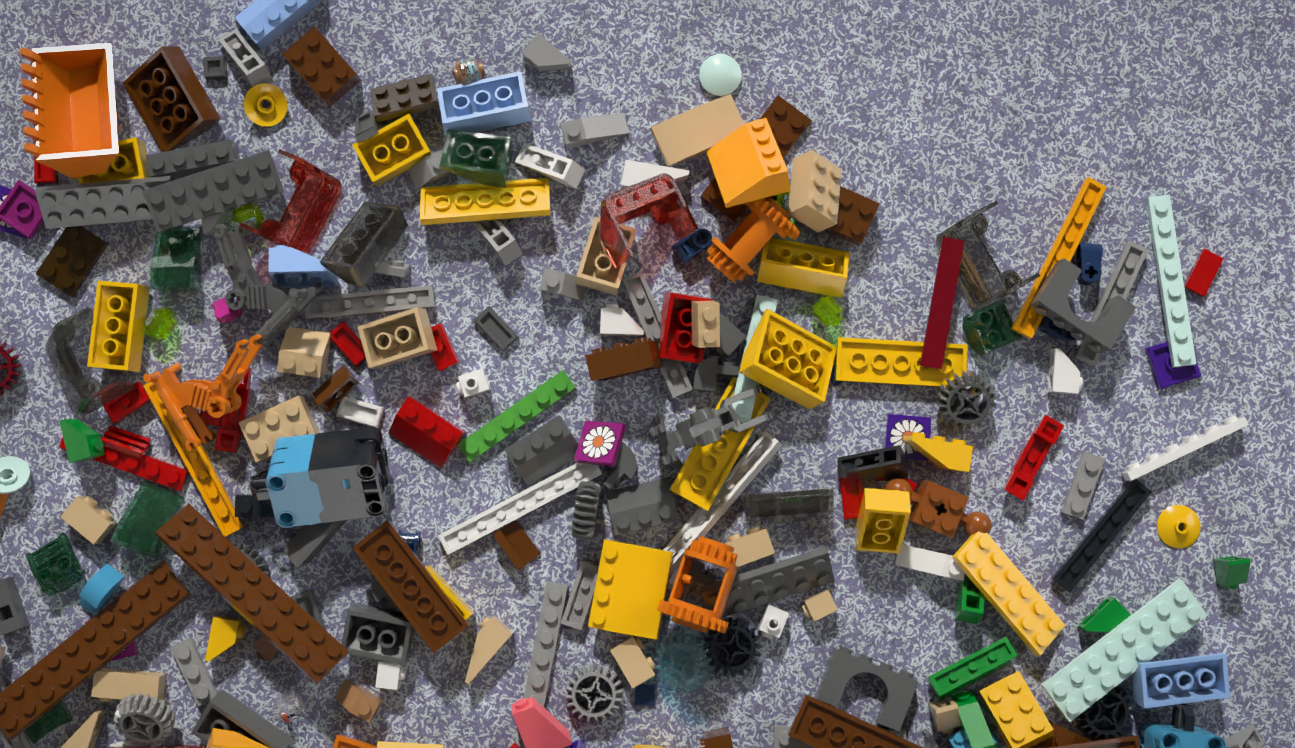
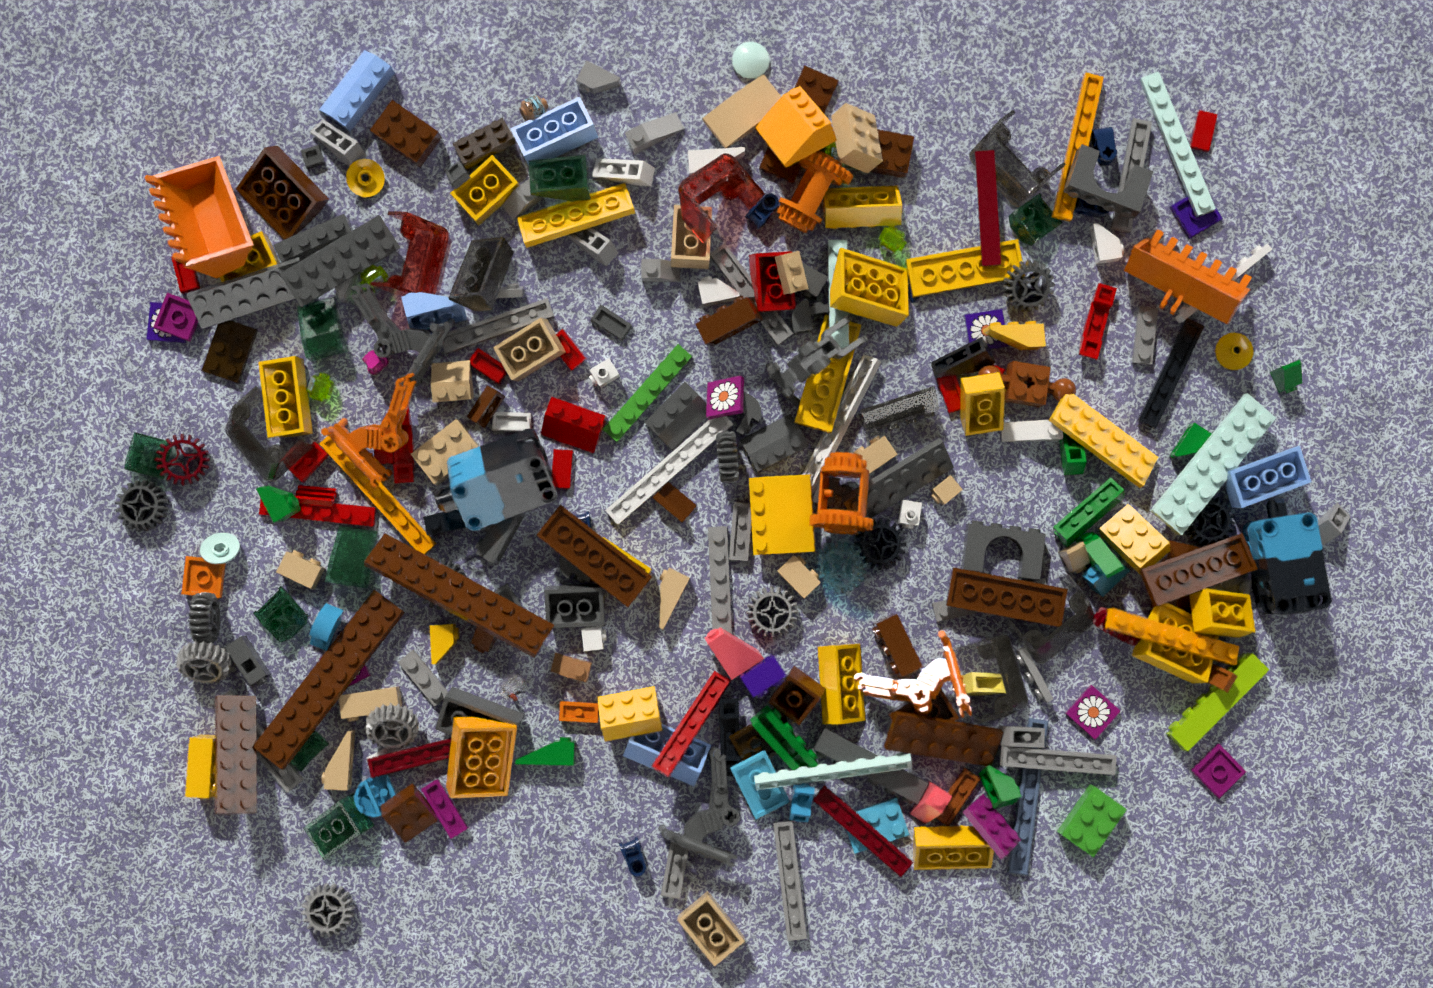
camera: 20 degrees left, 0 degrees up
dark blue piece [635,685,655,705] -> none
none -> red tile [552,449,573,489]
none -> orange piece [1124,230,1252,325]

